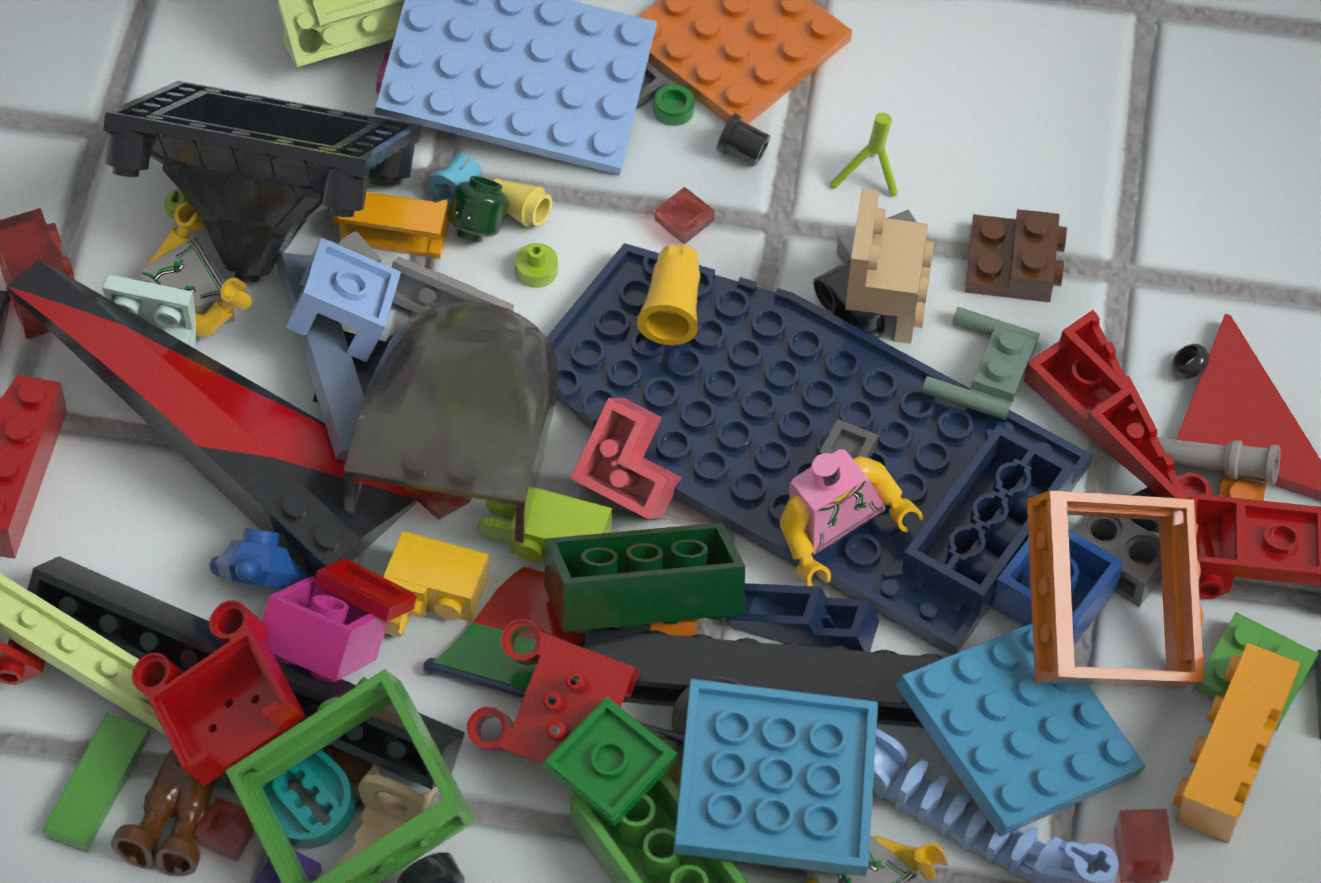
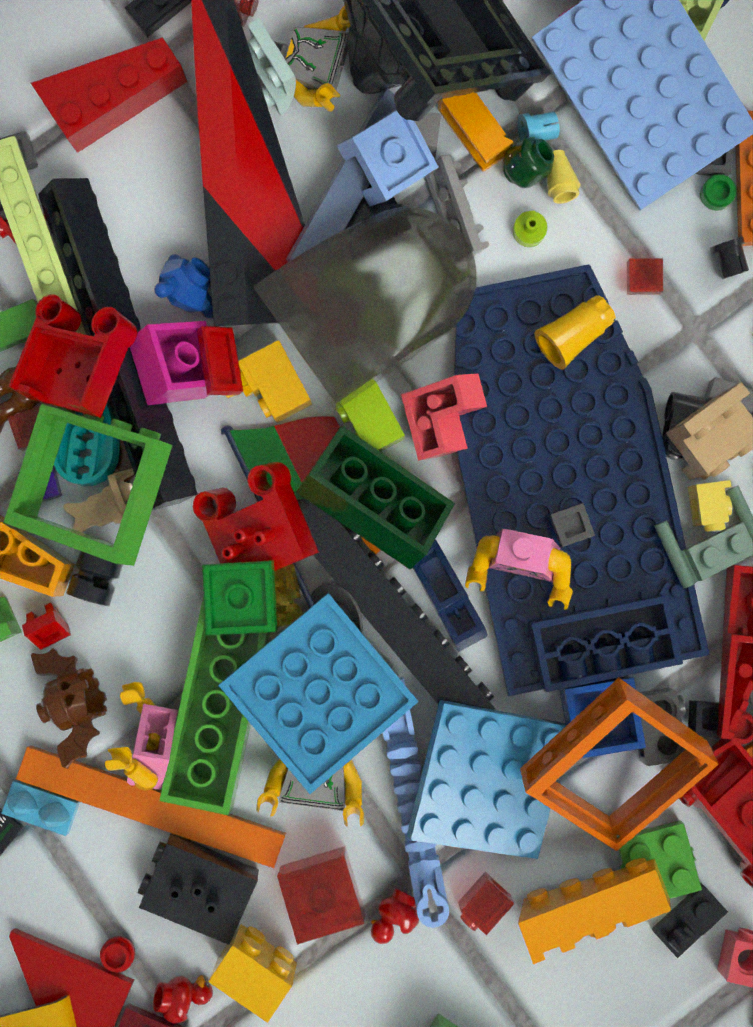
camera: 50 degrees right, 30 degrees up
none -> light yellow brick [687,480,732,532]

